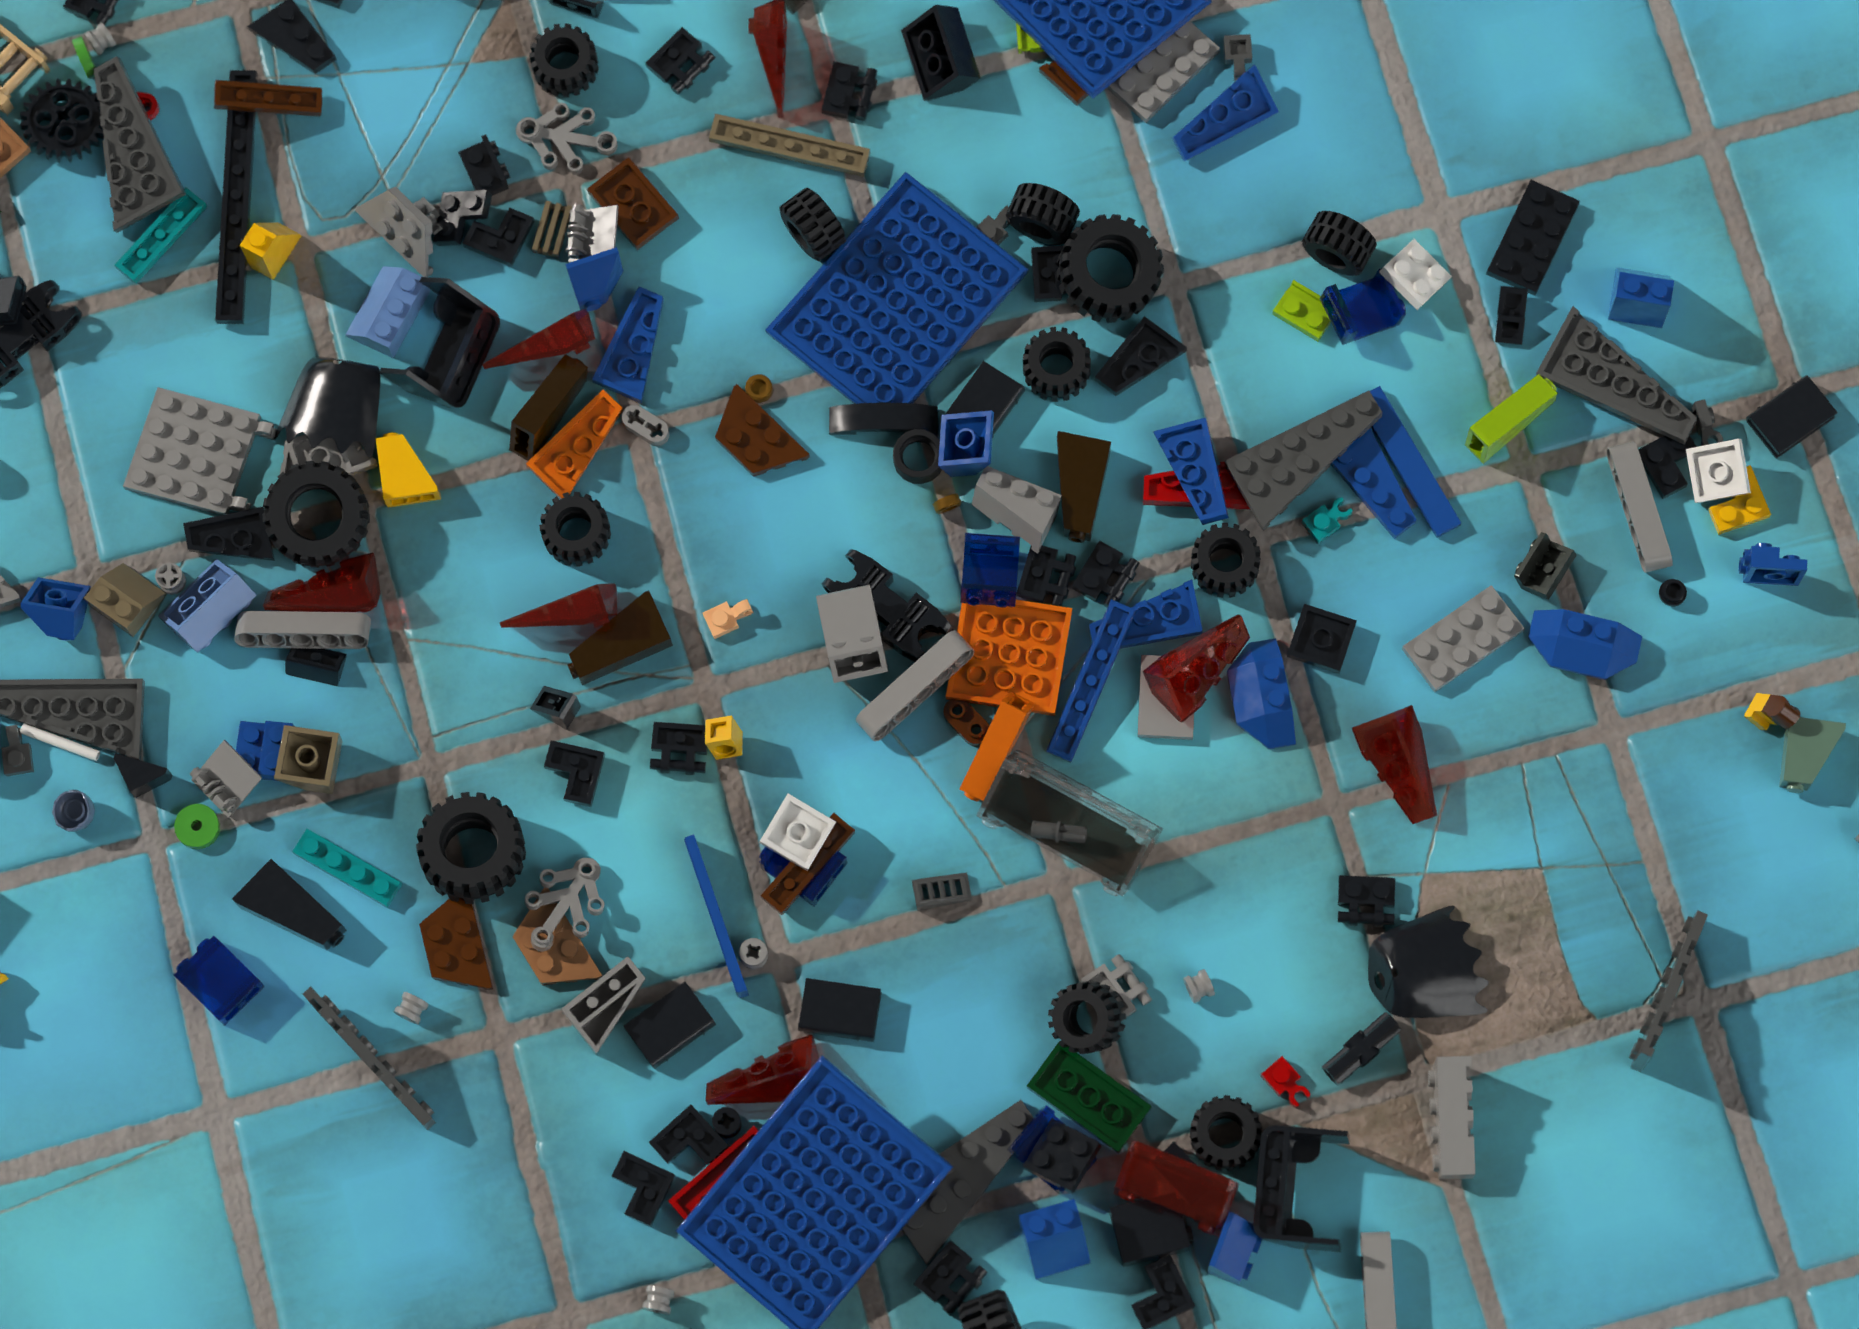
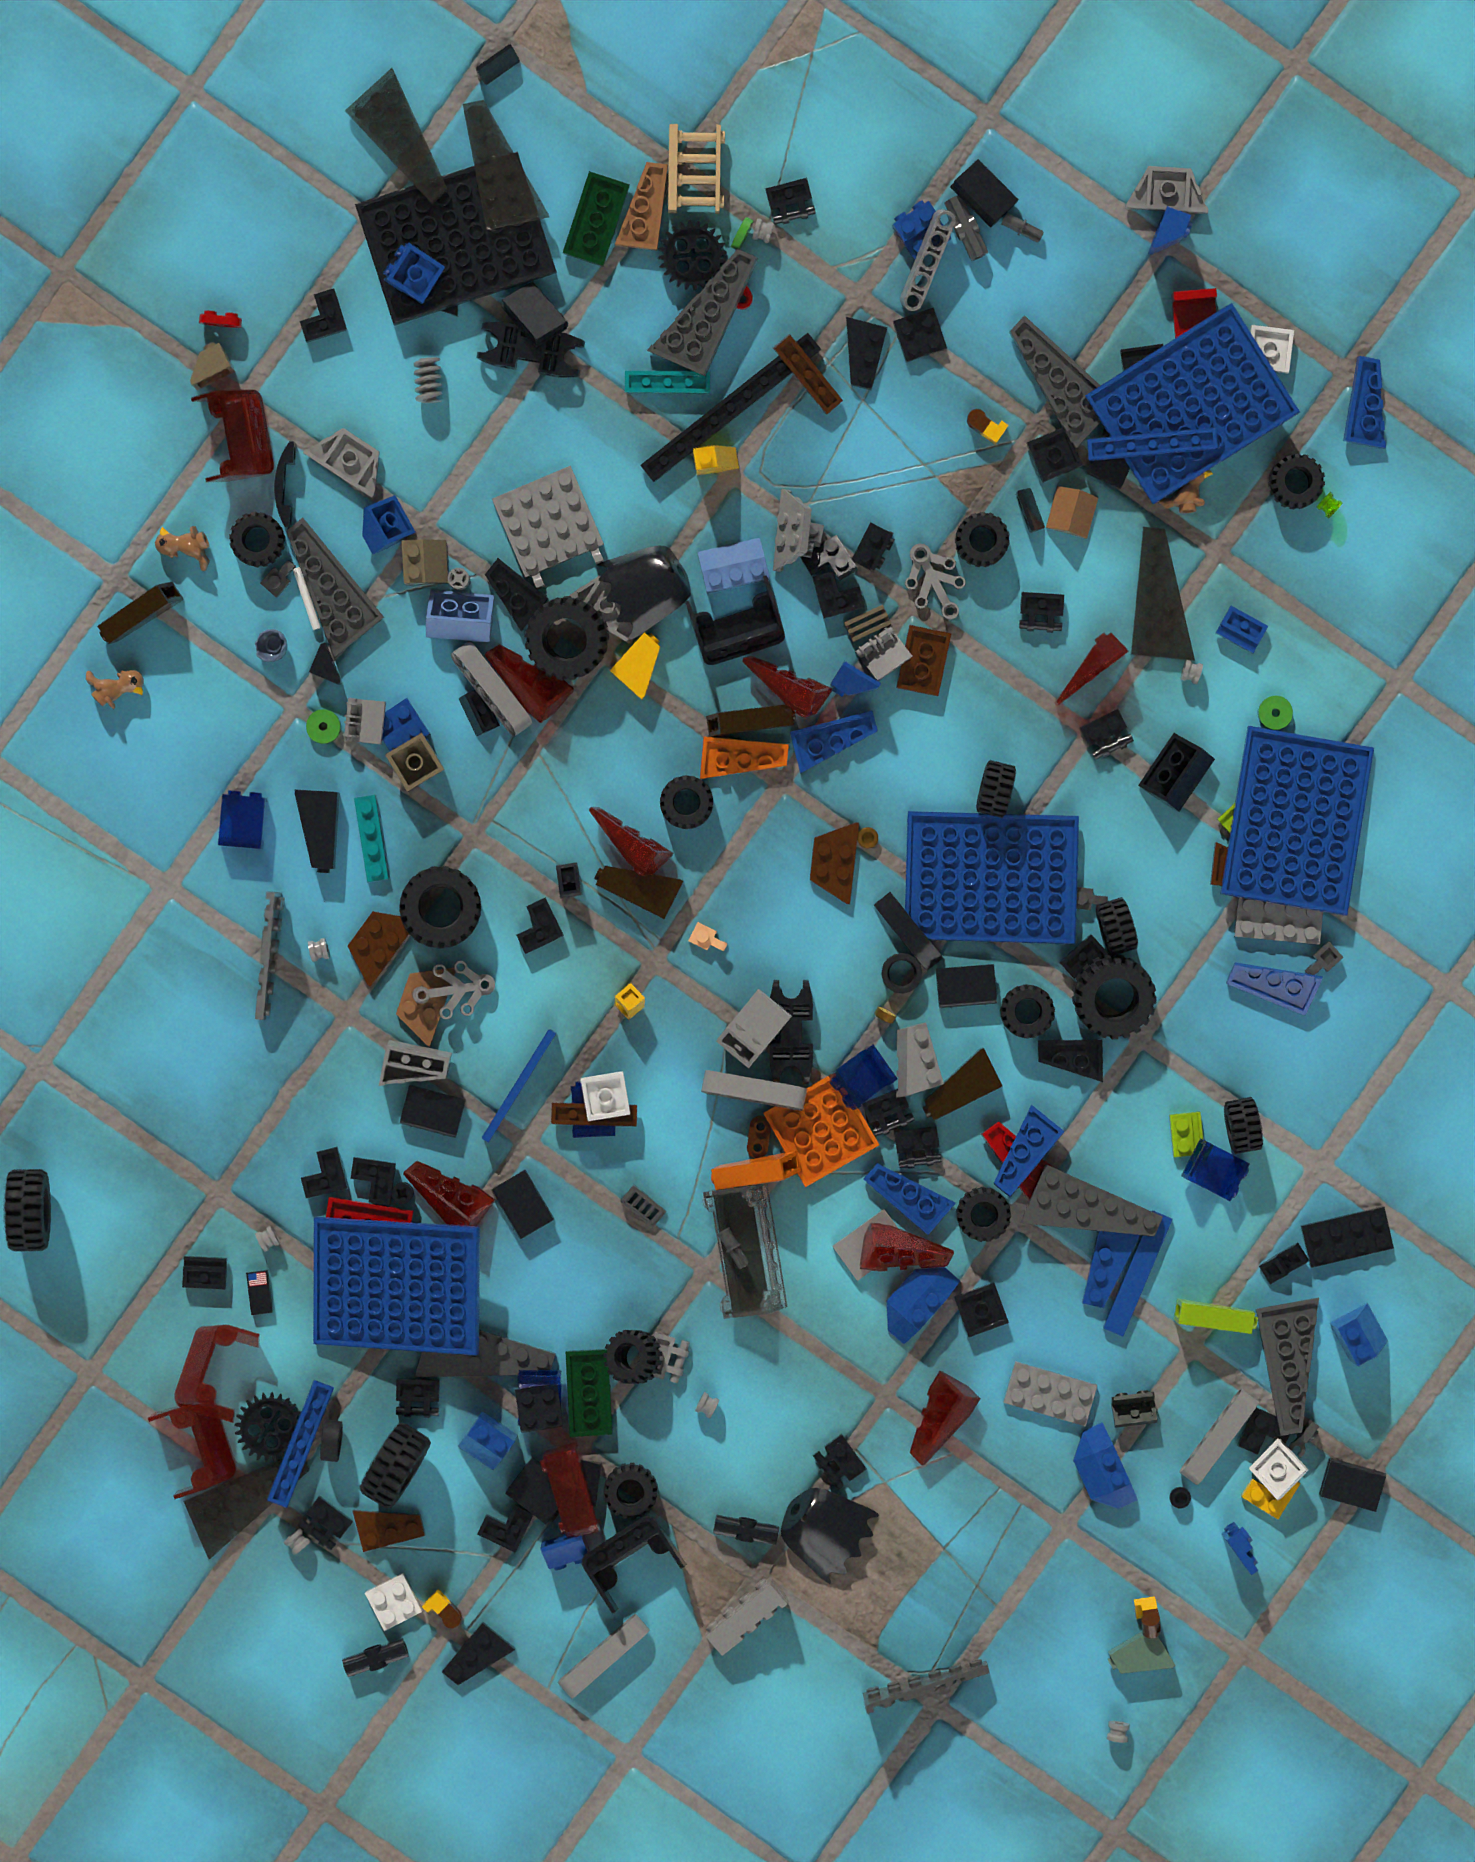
camera: 45 degrees right, 15 degrees up
light grey beam [622,405,669,446] -> none
black plate [650,722,708,775] -> none
dark tan plate [709,114,871,177] -> none
light grey wheel [739,938,768,970] -> none
blue slope [938,410,994,477] -> none
blue tile [1046,599,1136,763] -> none
red plate [1261,1056,1310,1109] -> none
teal plate [1302,497,1353,544] -> none
white plate [1379,239,1452,310] -> none

